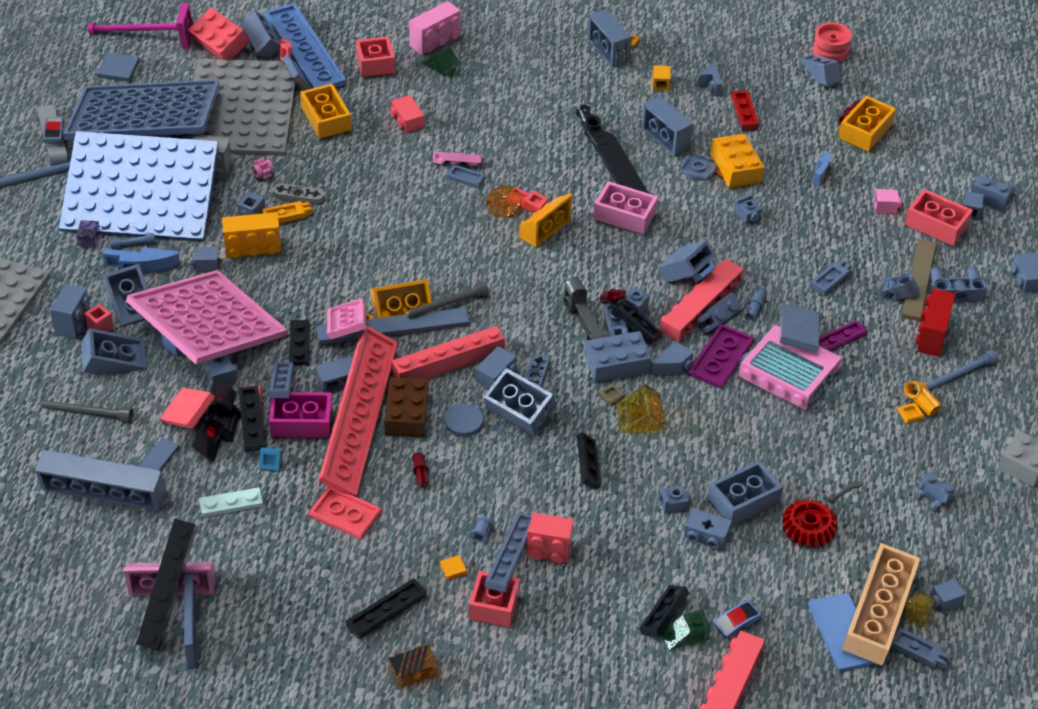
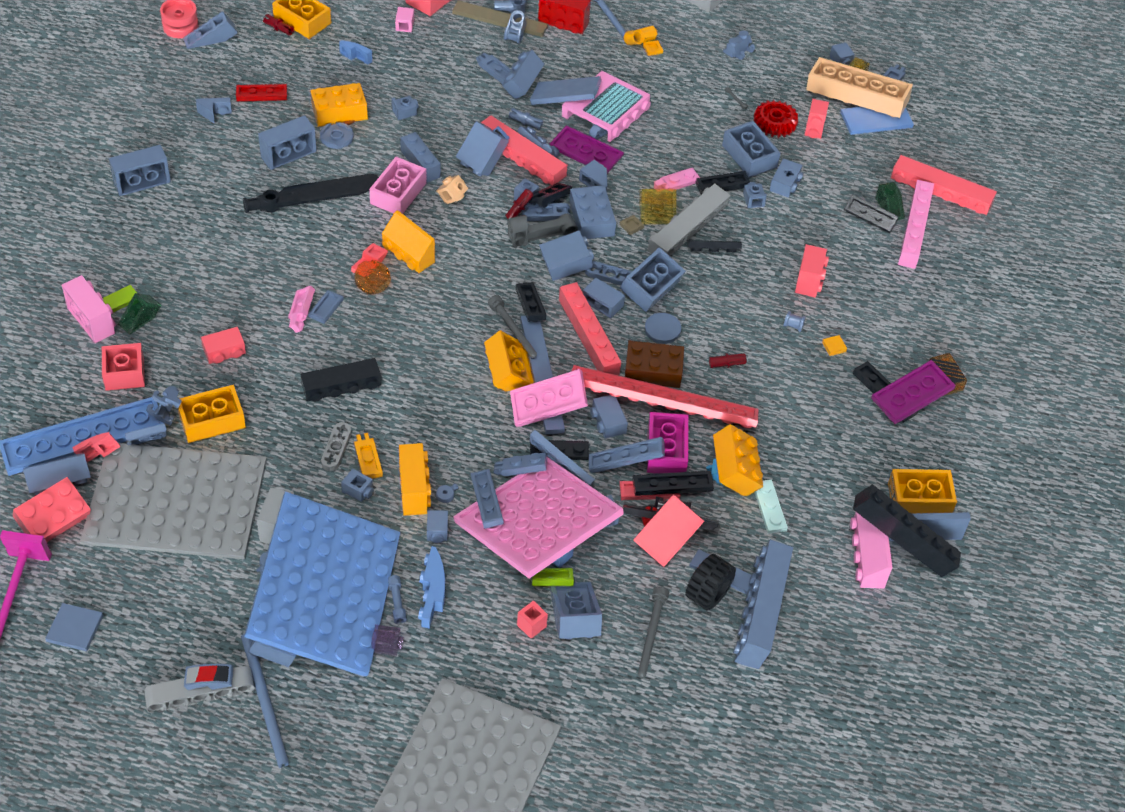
camera: 90 degrees left, 5 degrees up
sand blue brick [50,283,90,339] -> none
sand blue plate [63,79,220,141] -> none
sand blue slope [103,264,148,326] -> none
bright pink gear [252,157,274,179] -> none
coral tile [308,486,382,540] -> none
coral brick [469,571,520,627] -> none
sand blue tile [485,513,532,592] -> none
light orange brick [652,65,670,91] -> none
slope [714,600,762,639] -> none
magenta tile [819,320,868,352] -> none
none -> lime tile [103,285,140,313]
none -> sand blue piece [146,386,182,425]
none -> black brick [300,358,381,402]
none -> sand blue brick [400,132,441,183]
none -> light nougat brick [436,175,468,204]
none -> sand blue piece [436,483,458,503]
none -> sand blue tile [470,469,504,529]
none -> sand blue hinge [494,452,547,476]
none -> sand blue brick [502,50,544,99]
none -> black plate [515,282,547,322]
none -> sand blue tile [530,430,595,487]
none -> lime tile [532,568,574,586]
none -> sand blue brick [539,230,594,281]
none -> light grey brick [647,184,731,256]
none -> bright pink hinge [654,167,700,192]
none -> black tyre [686,554,736,611]
none -> black plate [696,171,750,195]
none -> light orange brick [713,424,763,496]
none -> coral brick [805,99,829,139]
none -> magenta tile [871,360,956,424]
none -> light orange brick [888,469,957,514]
none -> bright pink brick [898,180,934,269]

